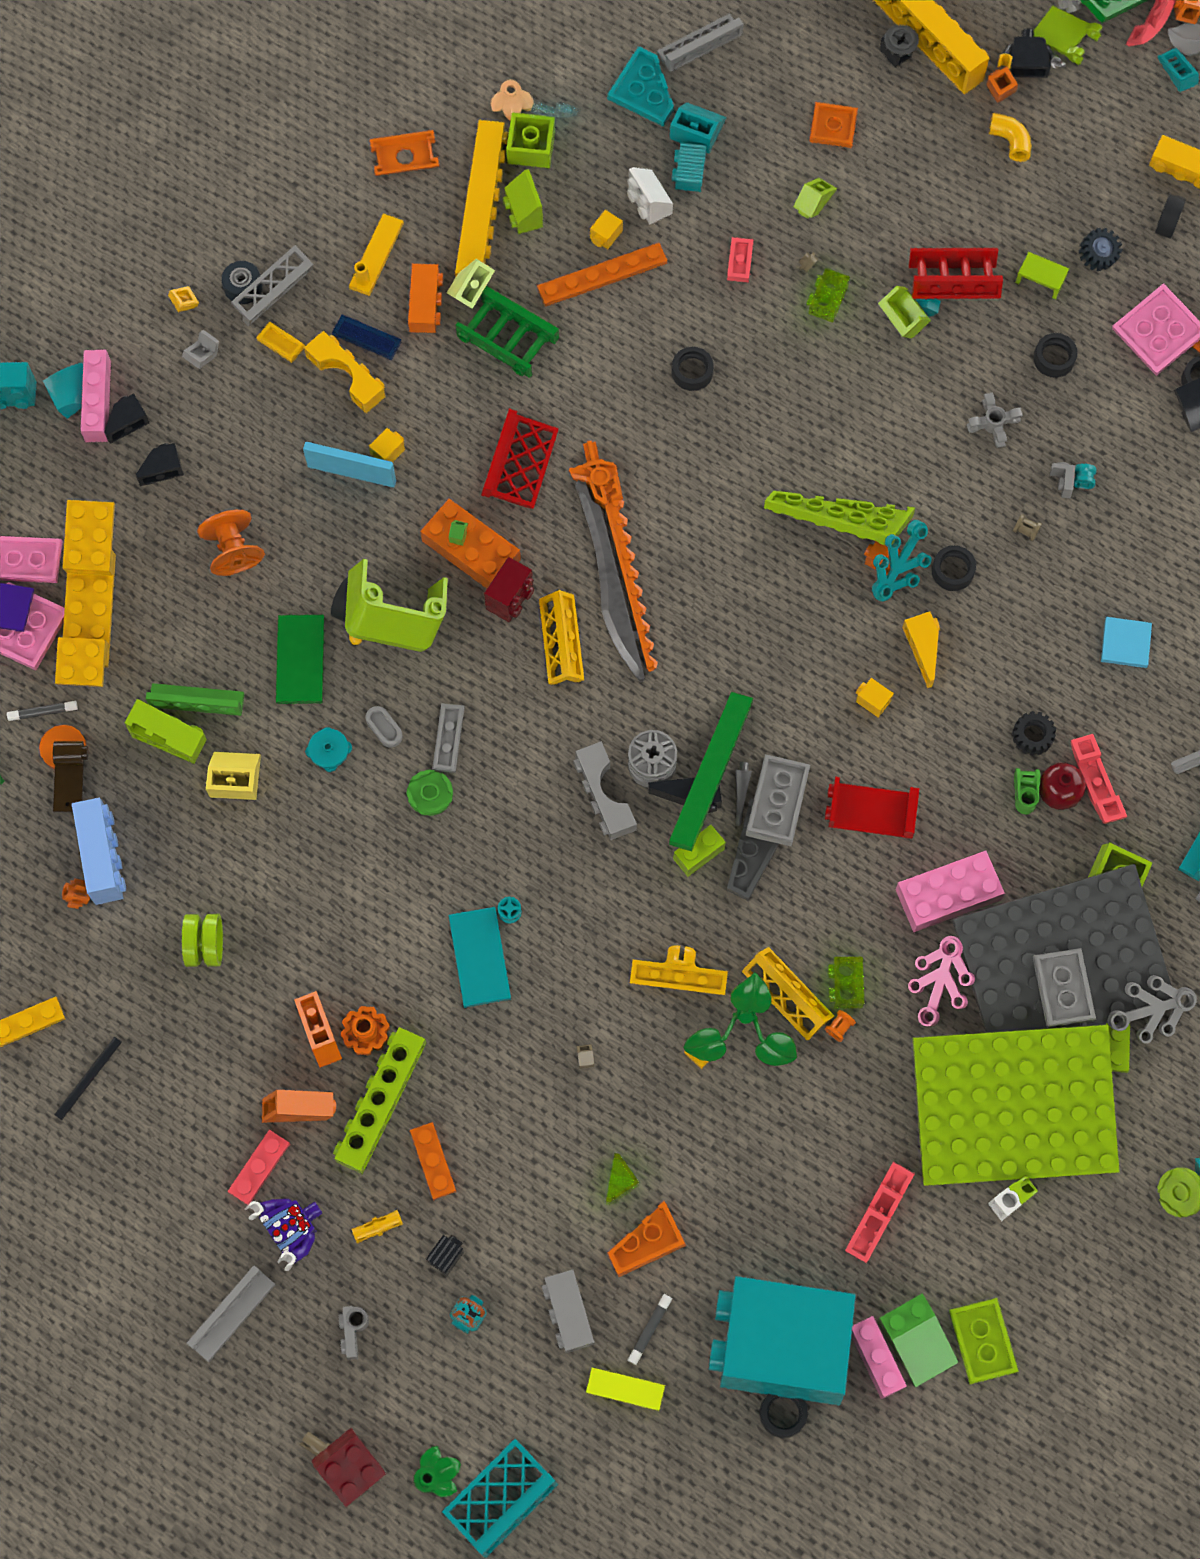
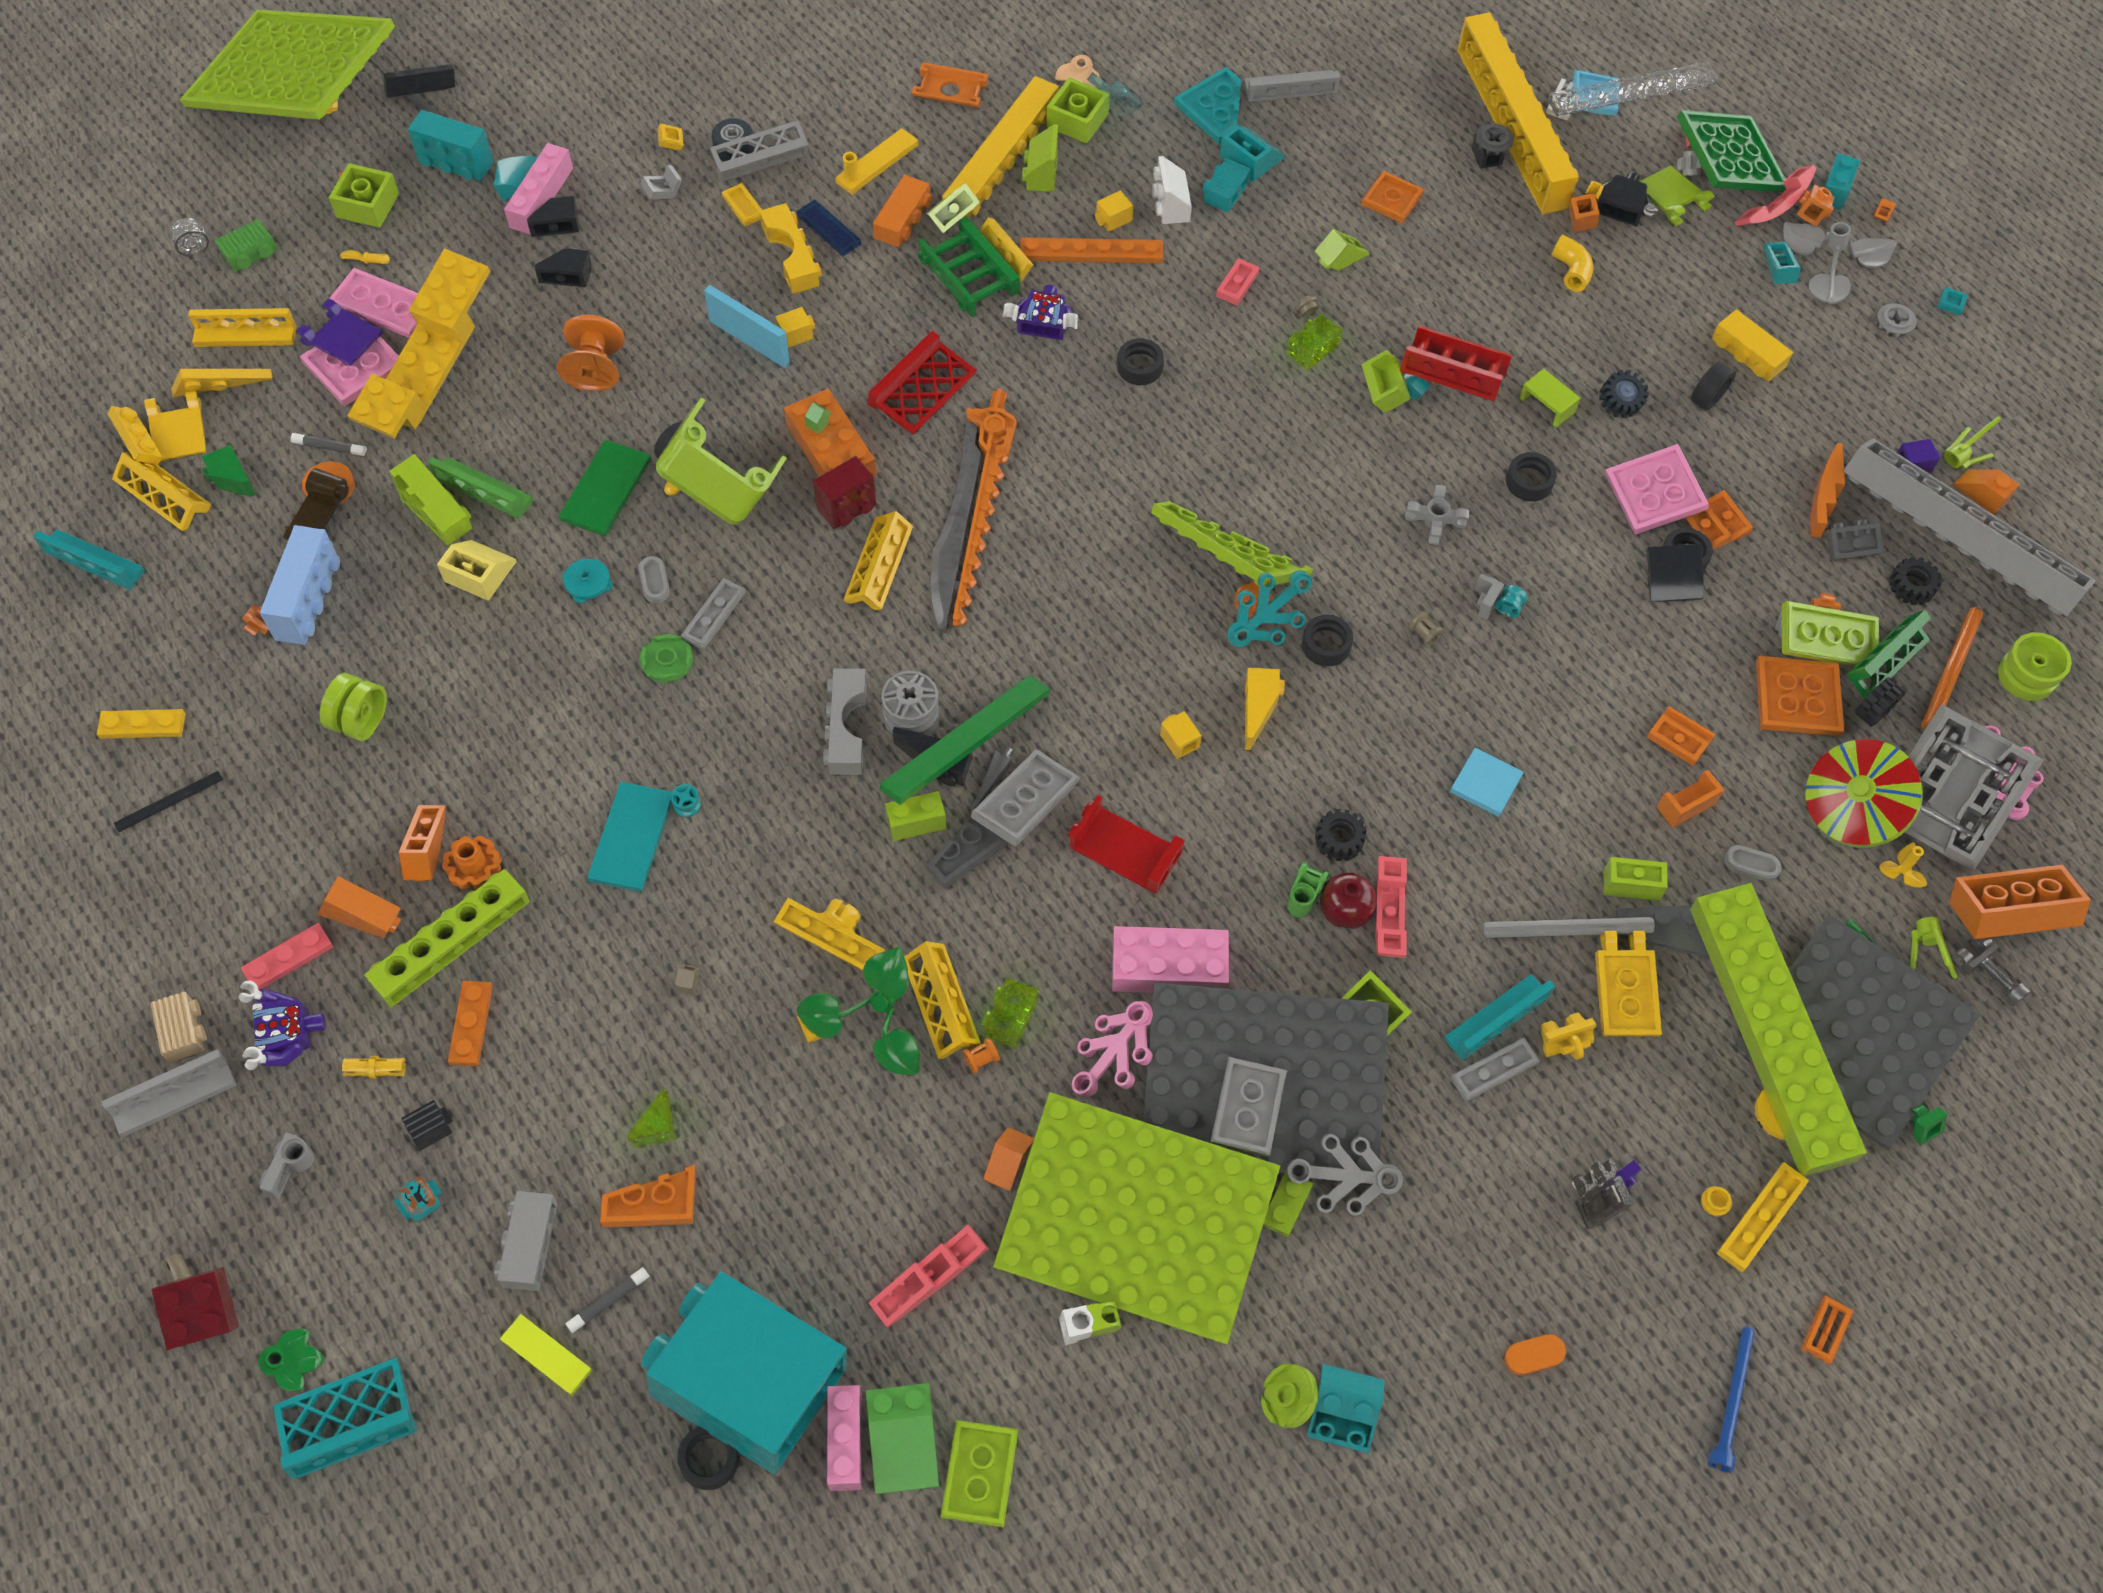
camera: 20 degrees right, 10 degrees down
none -> tan brick [150,992,207,1063]
none -> yellow plate [979,217,1033,282]
none -> orange slope [983,1127,1034,1192]
none -> torso [1002,285,1078,340]

